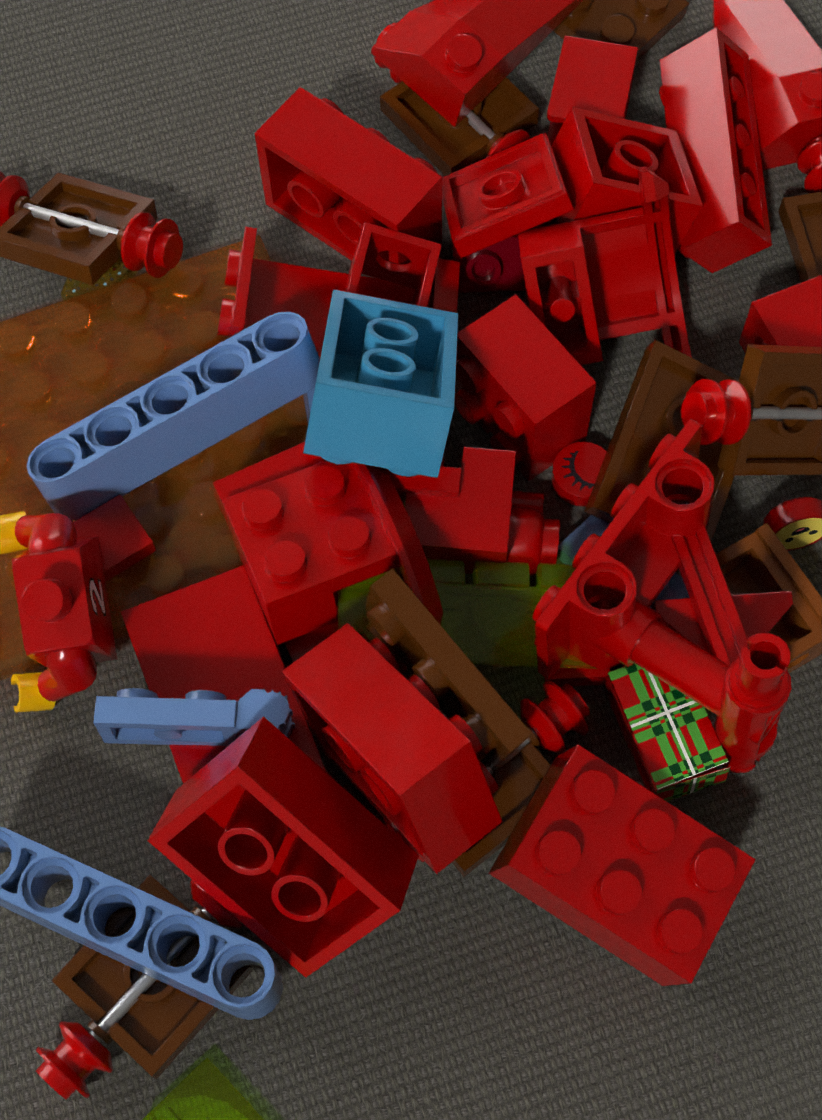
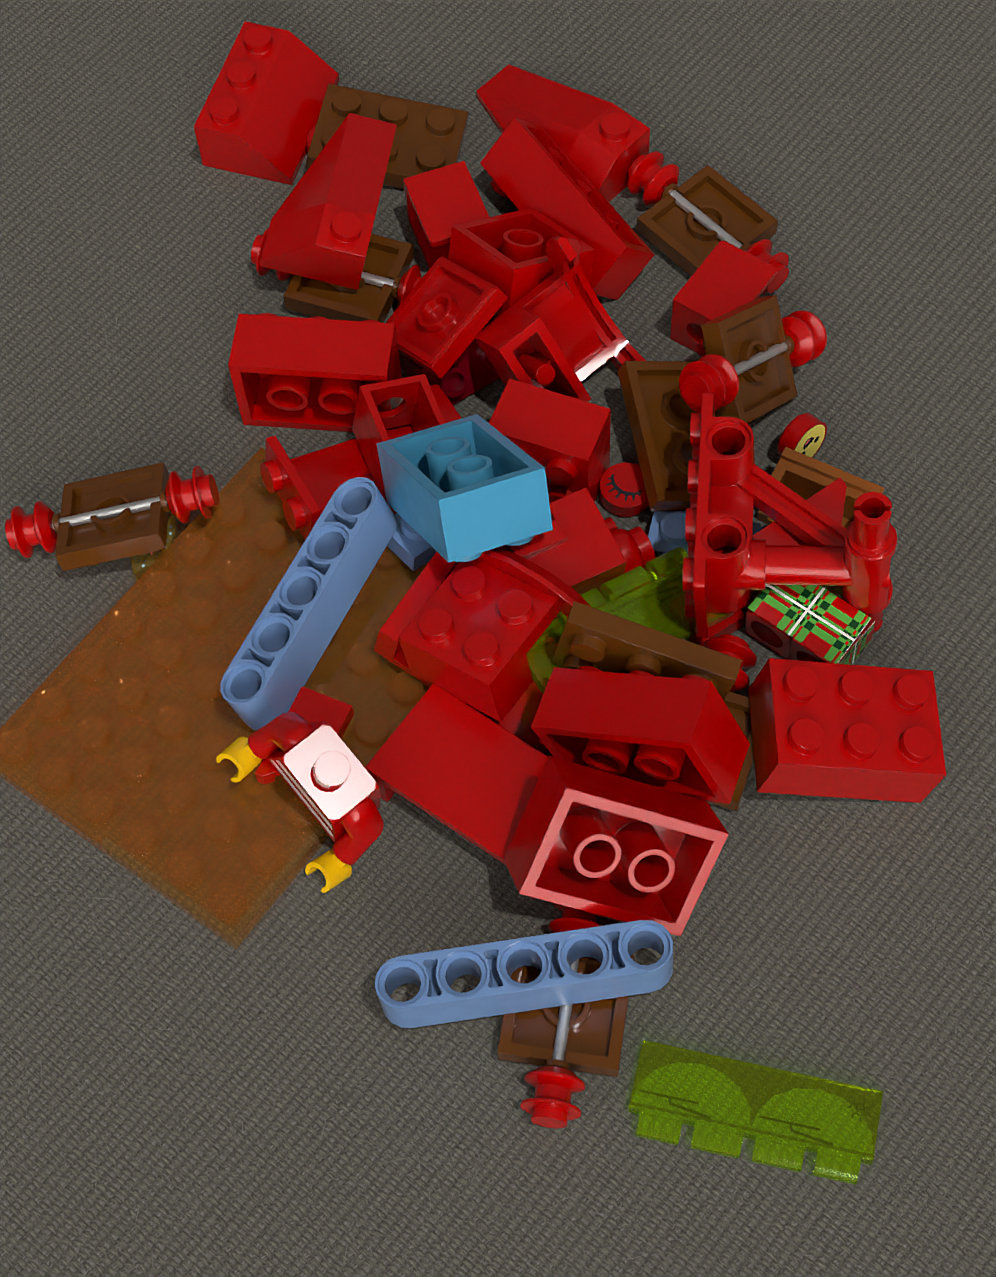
camera: 30 degrees left, 5 degrees down
medium blue hinge [93,688,295,746] -> none

